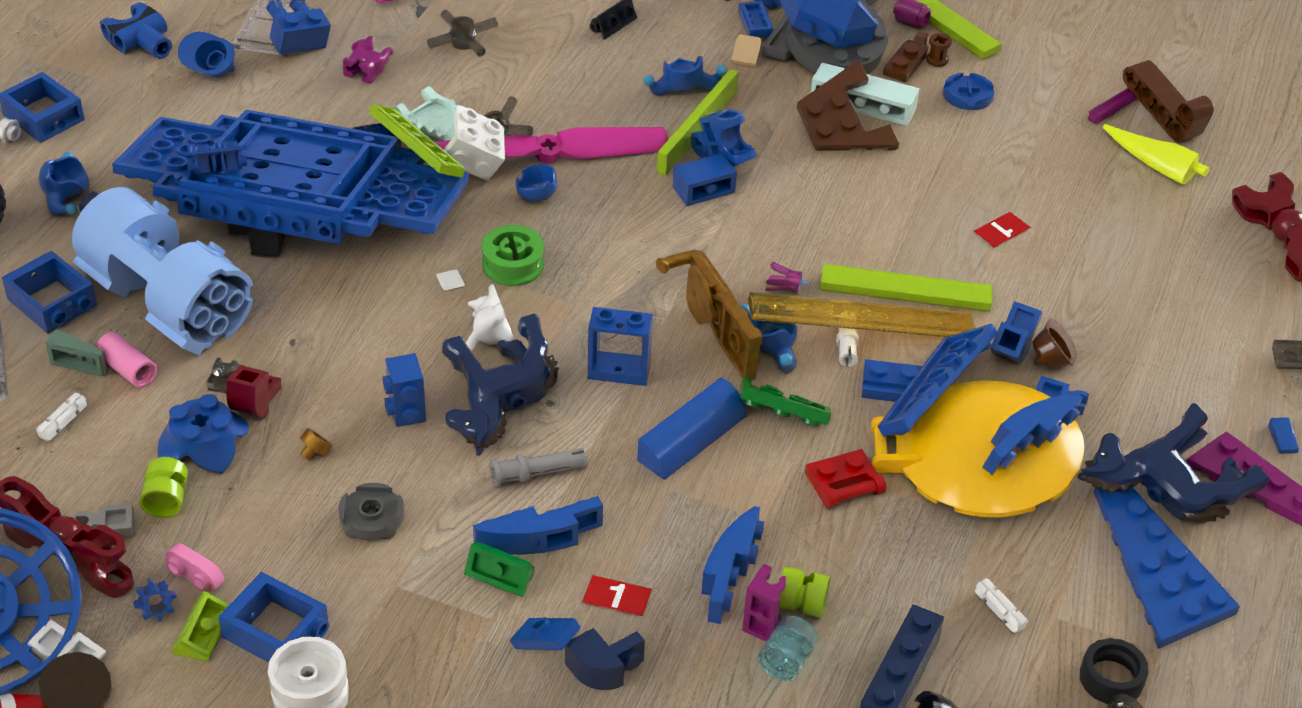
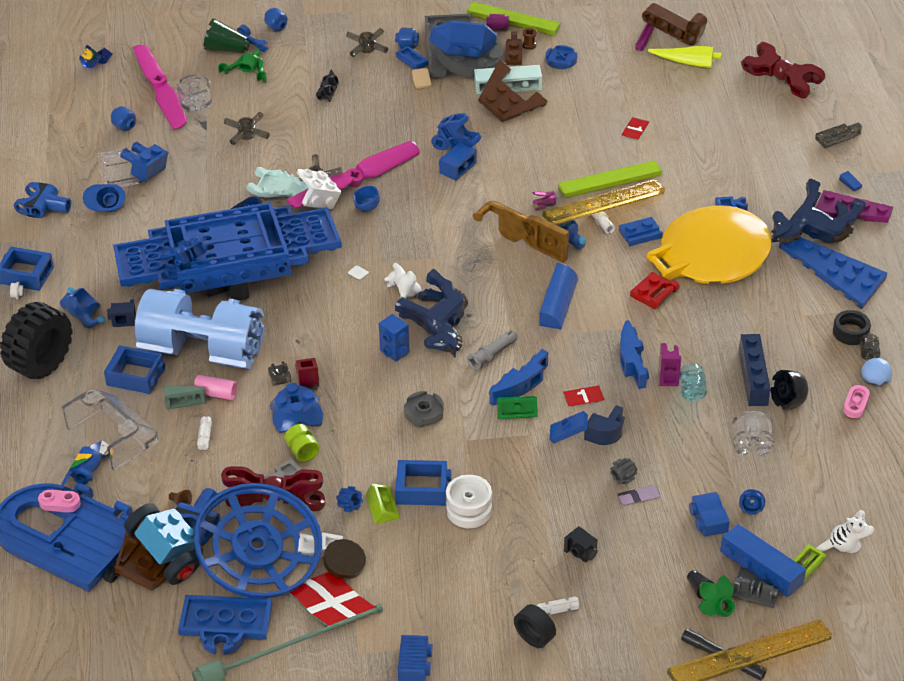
camera: 25 degrees left, 0 degrees up
bright pink plate [165,543,225,593] -> none
pearl gold tile [300,428,332,461] -> none
magenta animal [342,36,393,84] -> none
lime tile [368,104,465,178] -> none
bright green wheel [482,225,544,286] -> none
blue window [587,307,653,386] -> none
blue piece [643,56,727,96] -> none
lime tile [657,69,739,176] -> none
green wing [740,375,831,426] -> none
lime wheel [779,566,831,618] -> none
blue wing [878,323,997,437] -> none
white axle [975,578,1028,633] -> none
blue slope [982,394,1083,475] -> none
blue brick [990,301,1042,363] -> none
reddish brown piece [1032,319,1076,370] -> none

